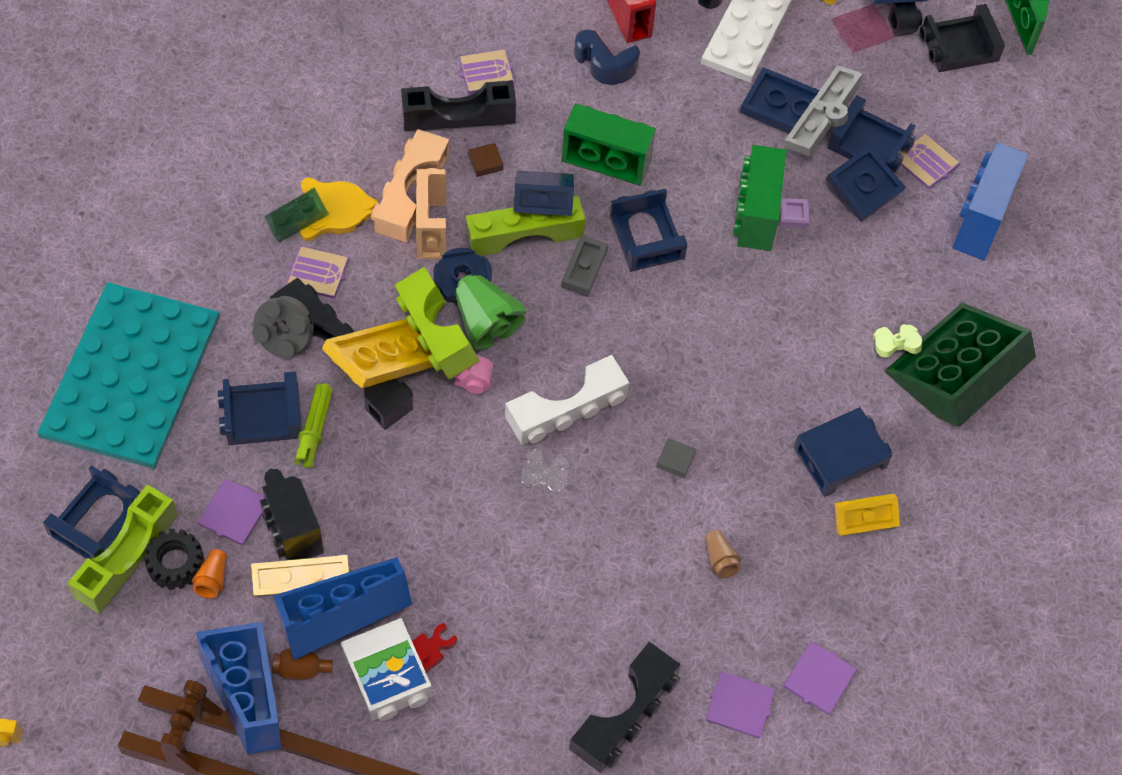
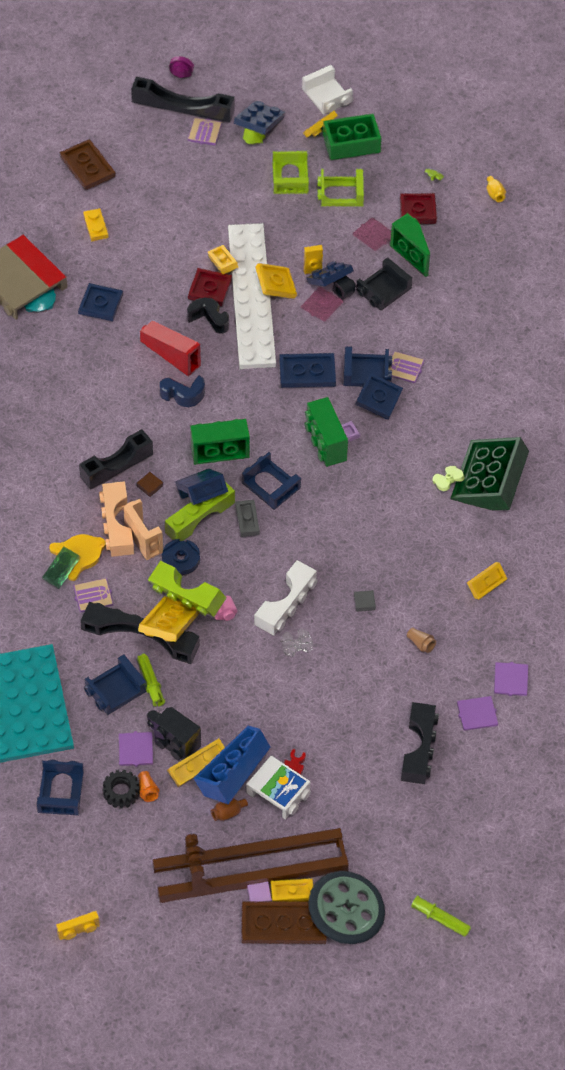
camera: 25 degrees left, 5 degrees down
lime arch [67,484,178,614] -> none
blue wedge [196,622,281,754] -> none
dark grey plate [252,296,314,358] -> none
bright green cone [455,275,527,350] -> none
piece [459,49,515,94] -> none
light grey hinge [785,65,863,156] -> none
dark blue panel [794,407,892,497] -> none
wedge [952,142,1028,261] -> none

